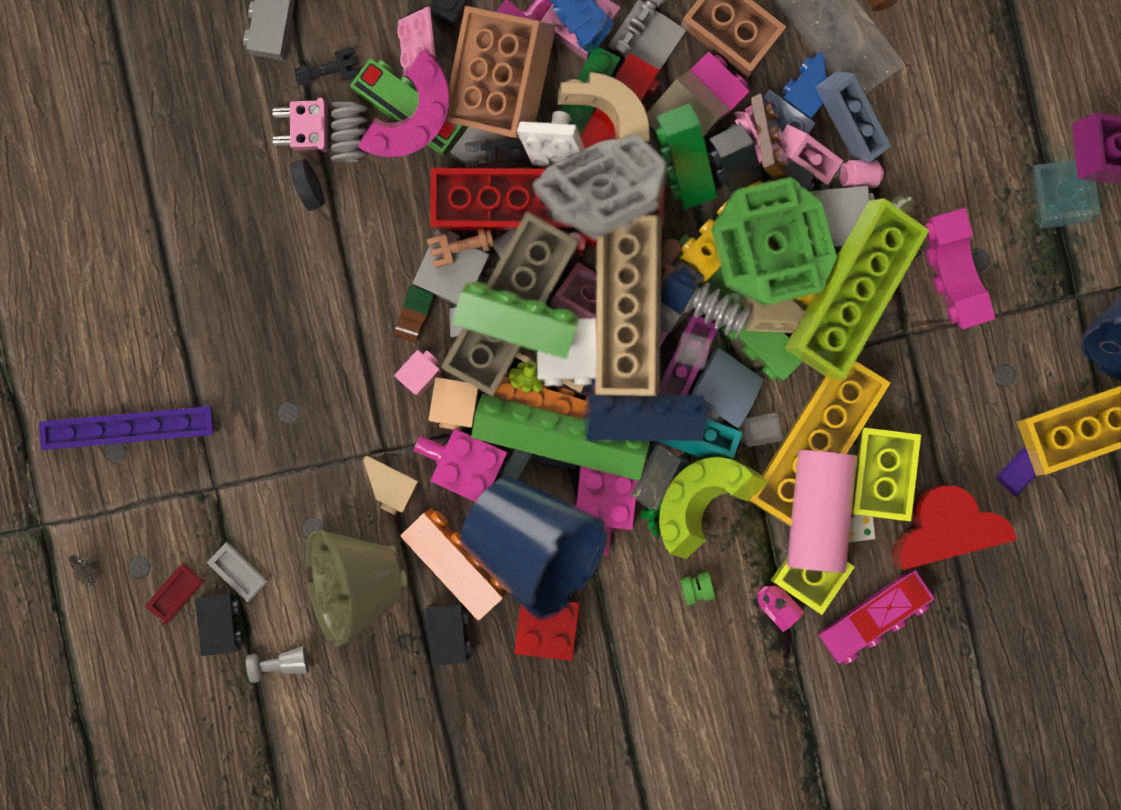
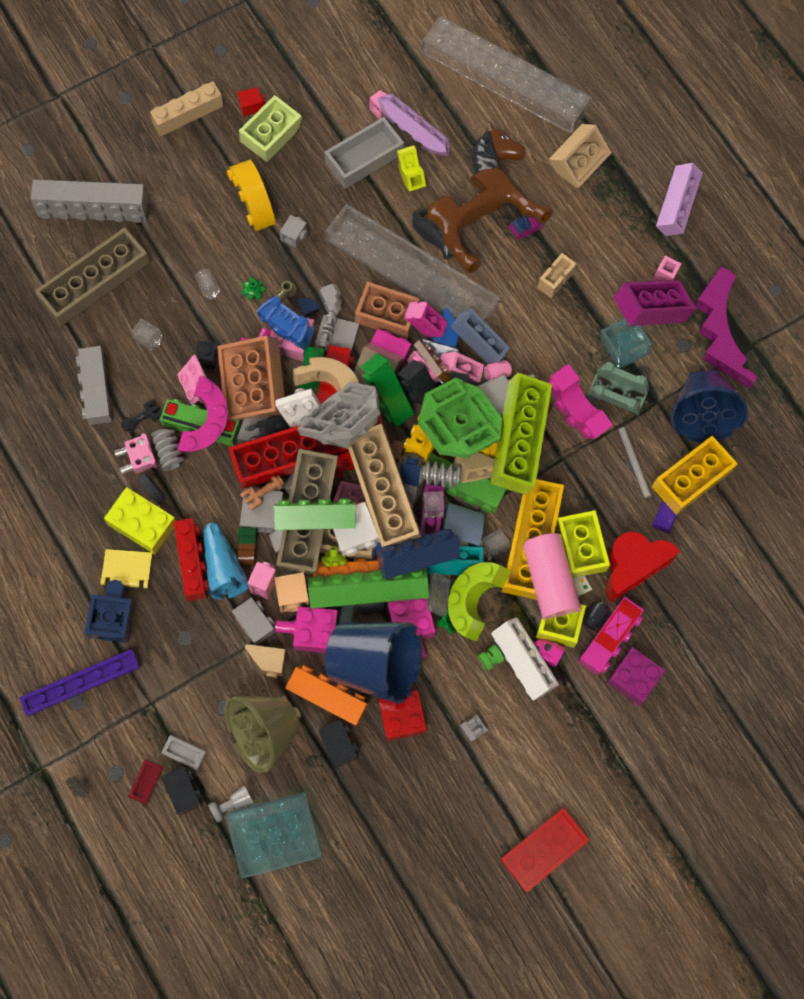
camera: 25 degrees left, 15 degrees down
none -> dark blue brick [85,580,135,643]
none -> light yellow piece [101,549,152,589]
none -> neon yellow brick [104,487,176,555]
none -> red brick [173,518,209,602]
none -> dark azure cone [203,523,248,600]
none -> clear light blue slope [226,792,321,879]
none -> light grey brick [232,597,276,646]
none -> dark pink brick [405,302,448,337]
none -> light grey tile [460,714,488,742]
none -> white brick [491,618,559,701]
none -> tan piece [537,253,577,299]
none -> black brick [582,601,610,631]
none -> sand green piece [587,362,649,415]
none -> magenta brick [607,647,665,706]
none -> light grey bar [618,427,652,499]

